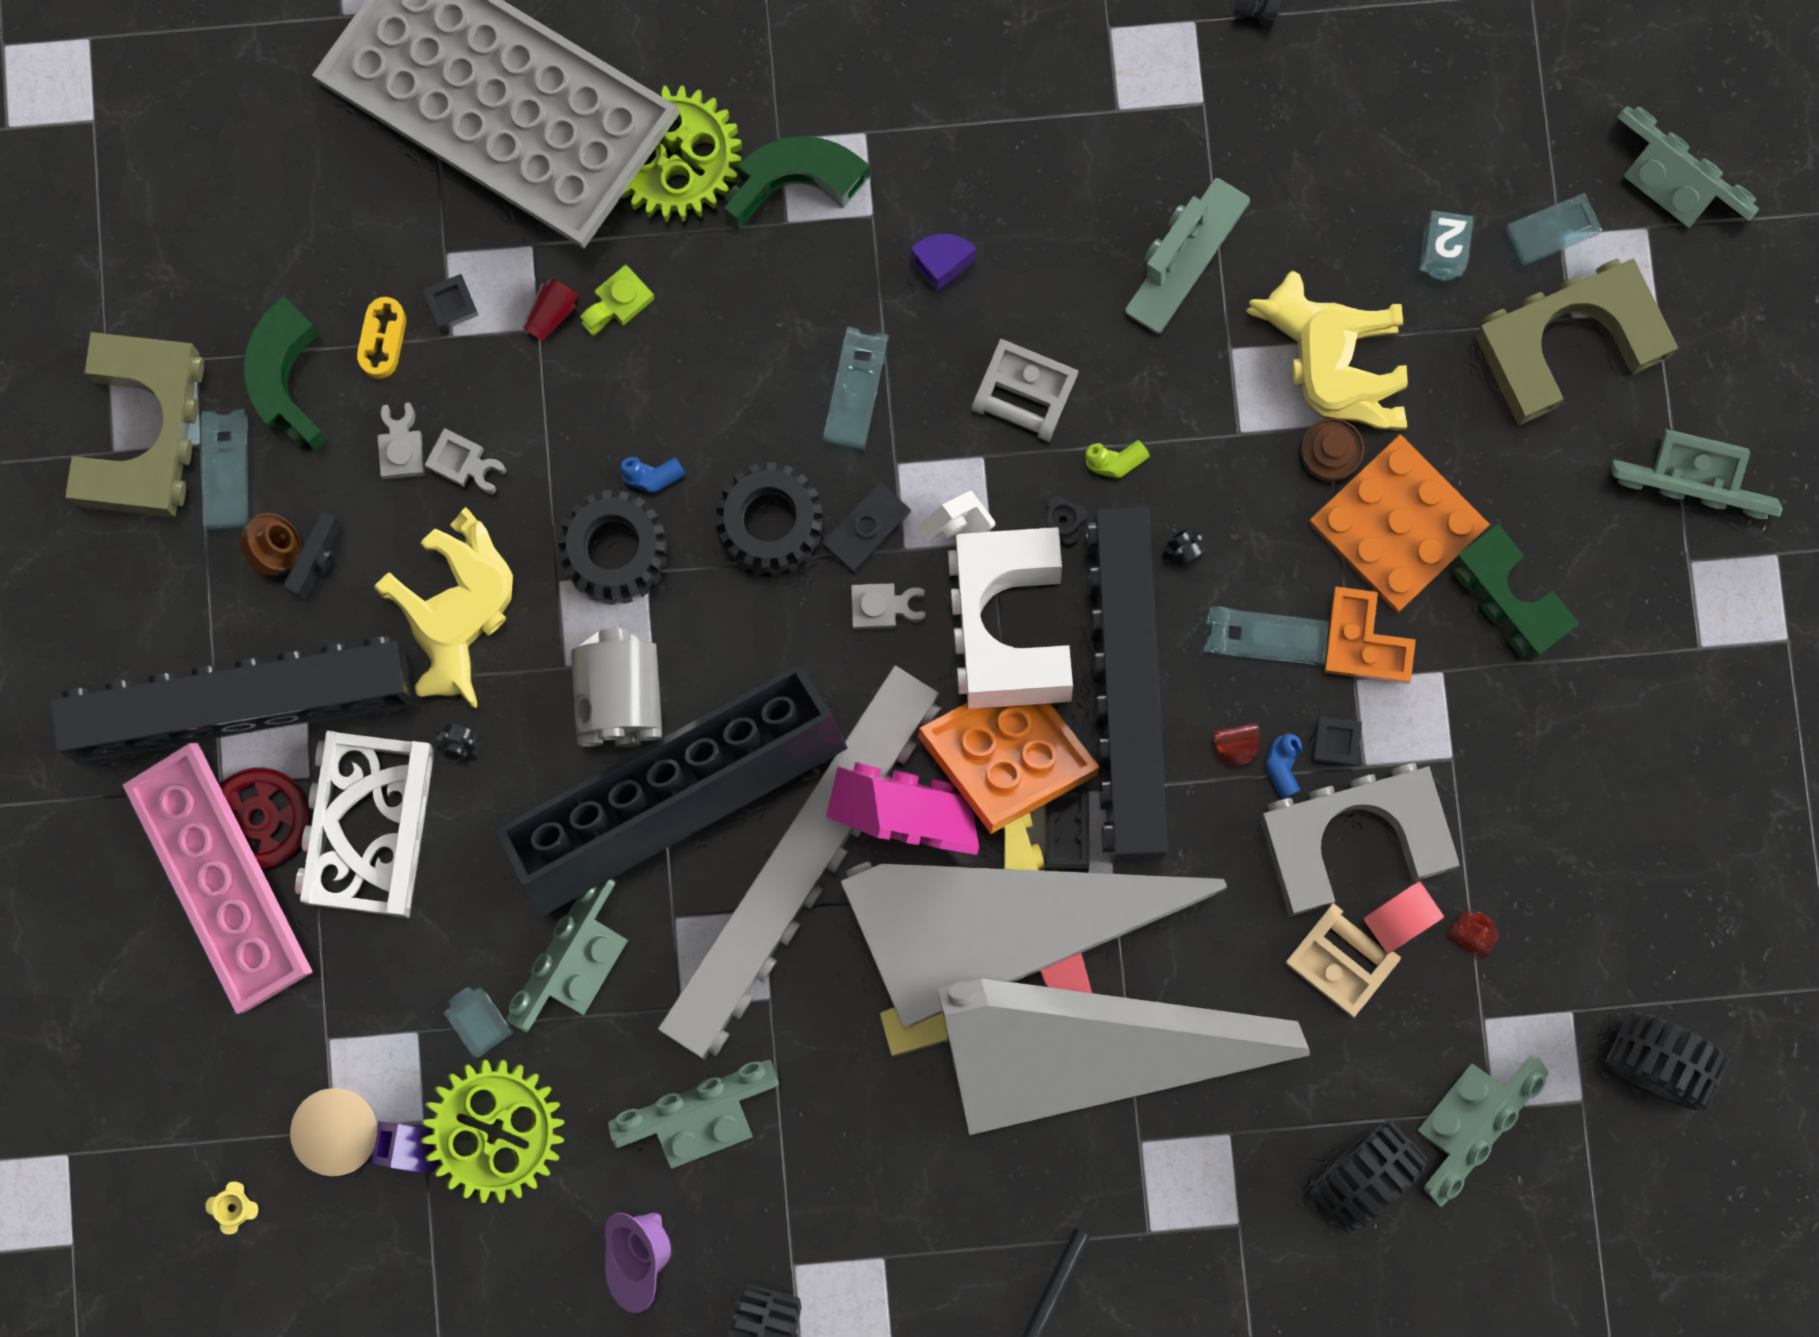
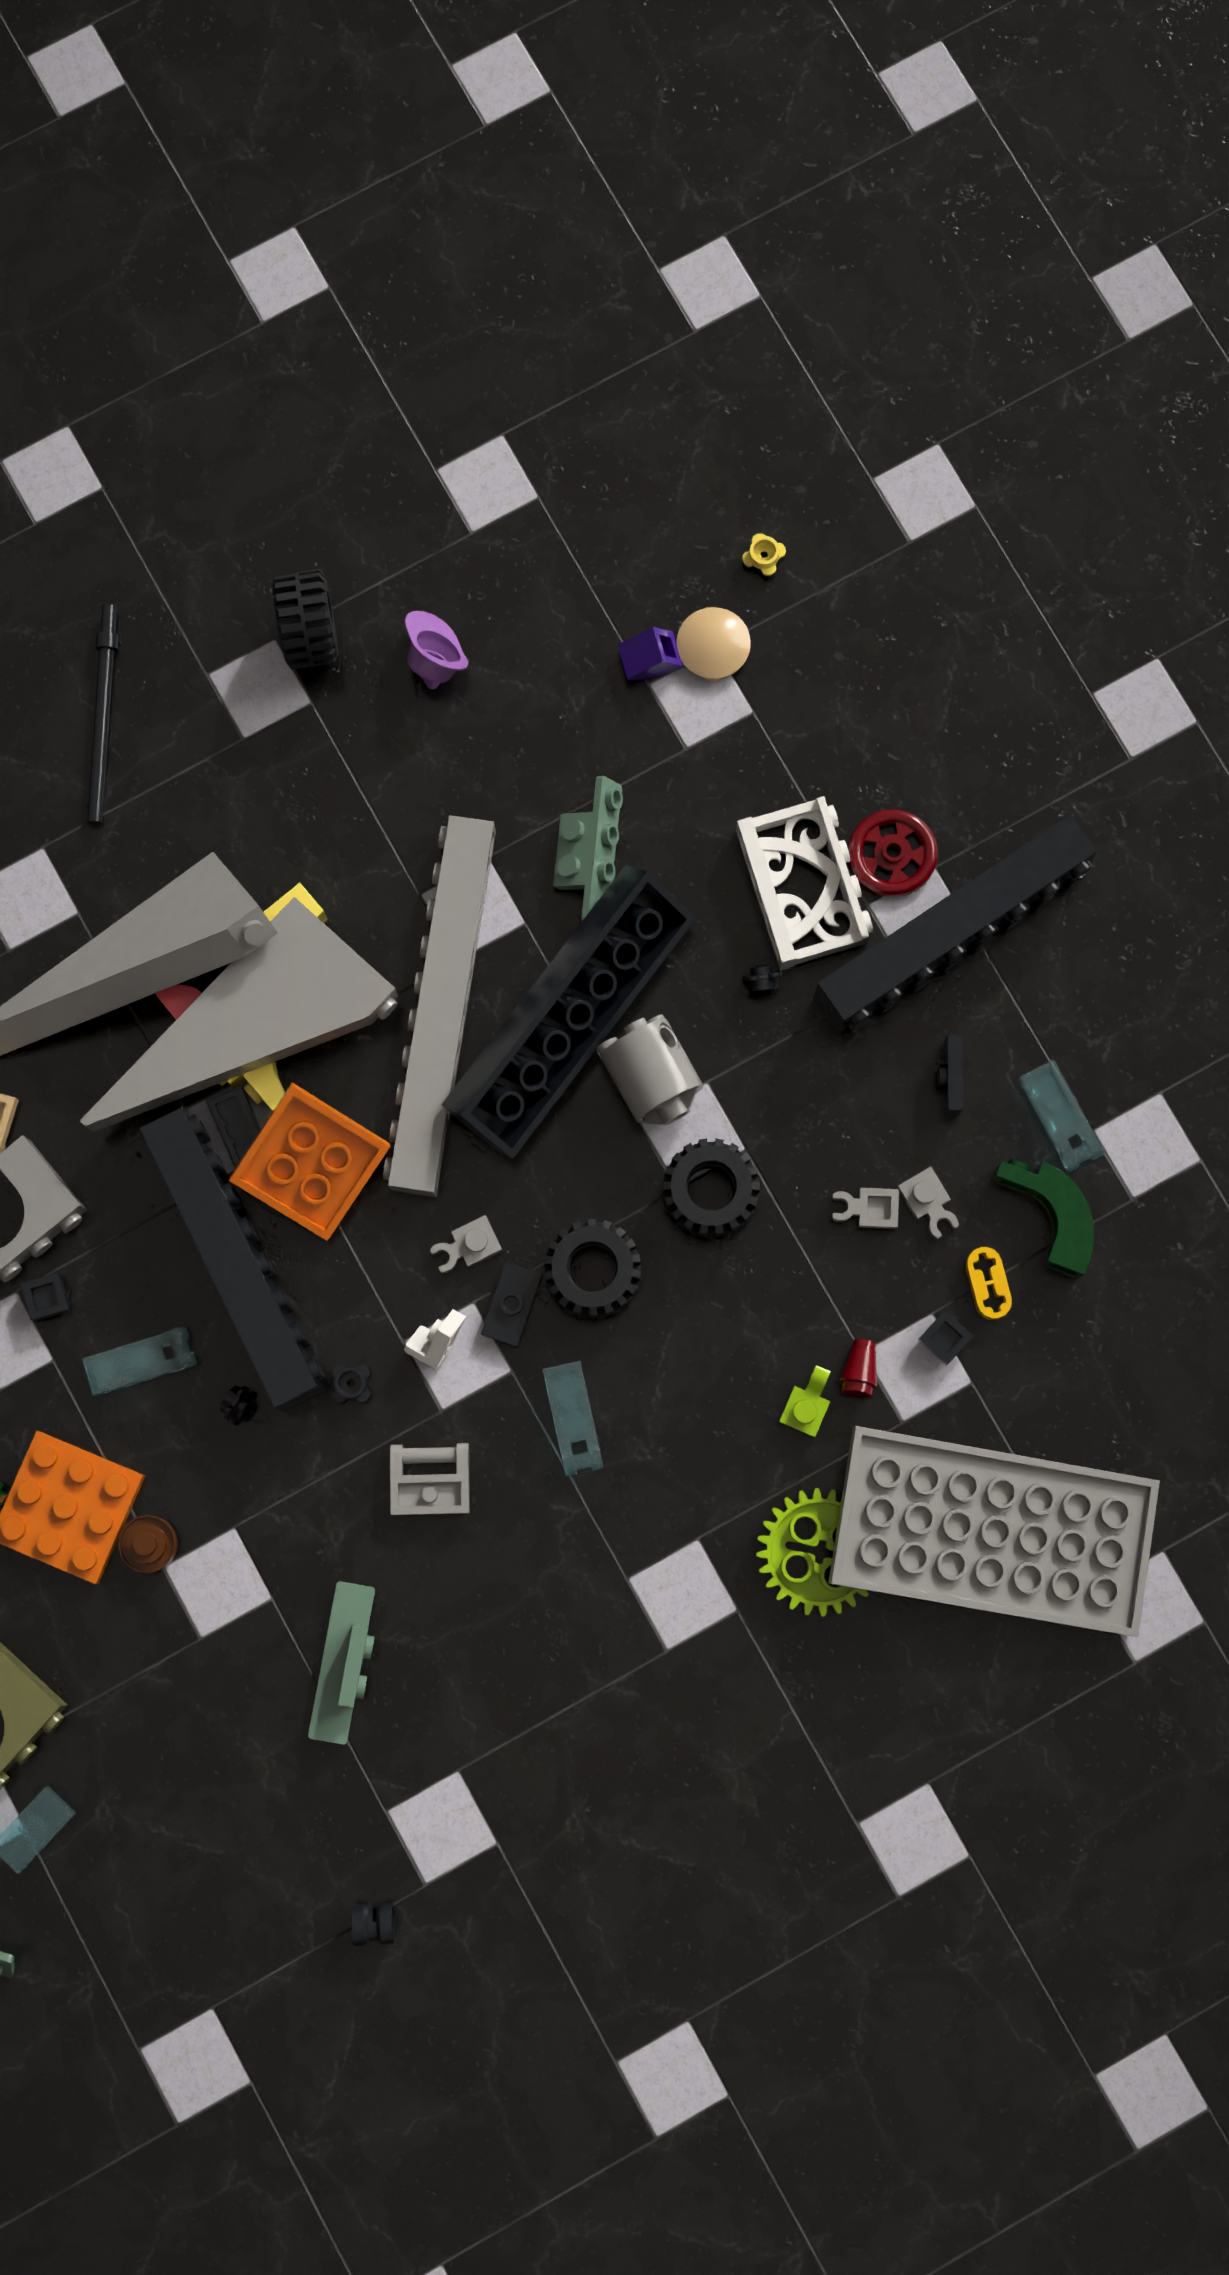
camera: 160 degrees right, 0 degrees up
olive arch [65,332,204,518] -> none
bright pink plate [123,743,312,1014] -> none
reddish brown plate [240,512,302,576] -> none
light yellow animal [374,507,513,708] -> none
lime gear [420,1060,564,1203] -> none
clear light blue brick [444,987,514,1058] -> none
sand green bracket [608,1060,779,1169] -> none
blue arm [620,457,685,493] -> none
dark green arch [724,136,870,230] -> none
dark pink wedge [826,762,979,855] -> none
dark purple brick [910,234,977,291] -> none
white arch [948,527,1073,709] -> none
lime arm [1085,440,1150,478] -> none
clear red plate [1214,723,1260,765] -> none
light yellow animal [1246,271,1407,430] -> none
blue arm [1265,734,1302,800] -> none
orange plate [1324,587,1416,684] -> none
clear light blue brick [1419,211,1474,280] -> none

